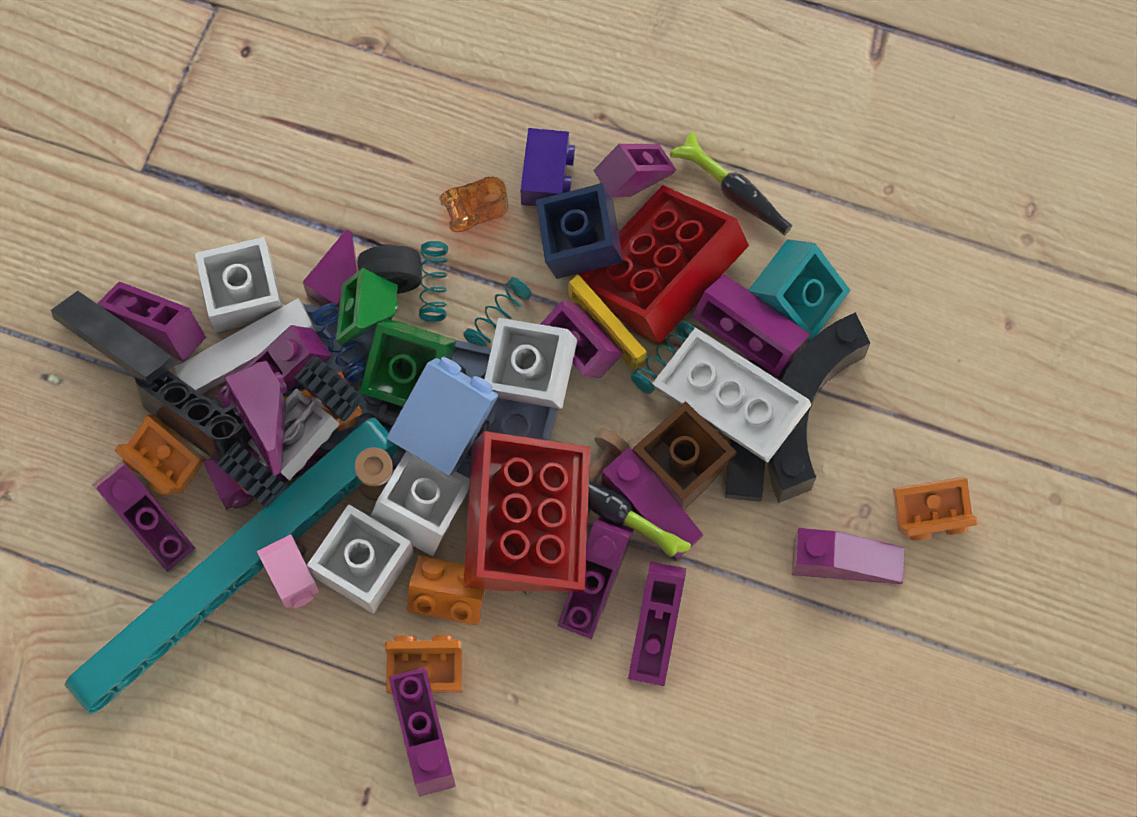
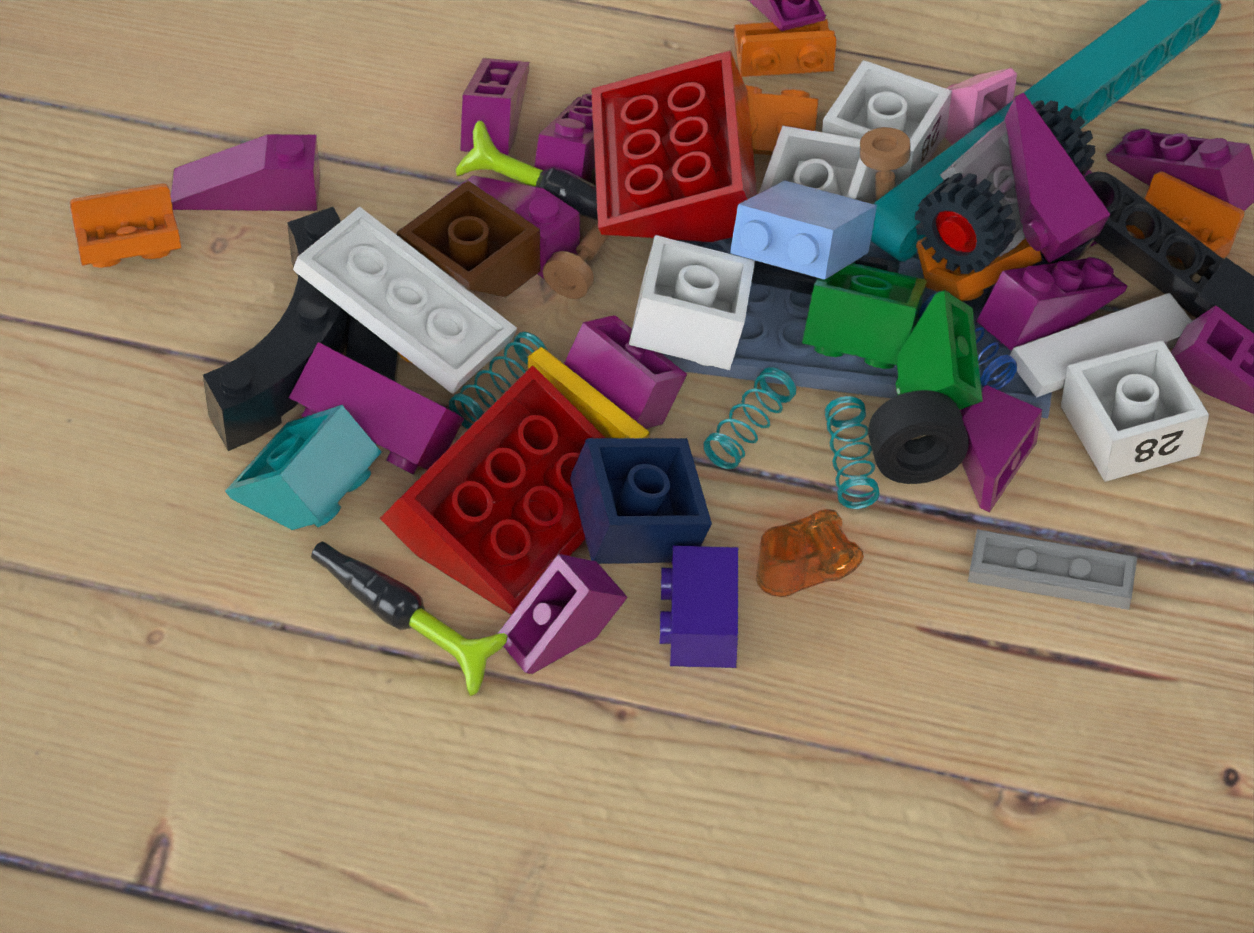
camera: 175 degrees right, 20 degrees down
none -> light grey tile [968,529,1137,610]

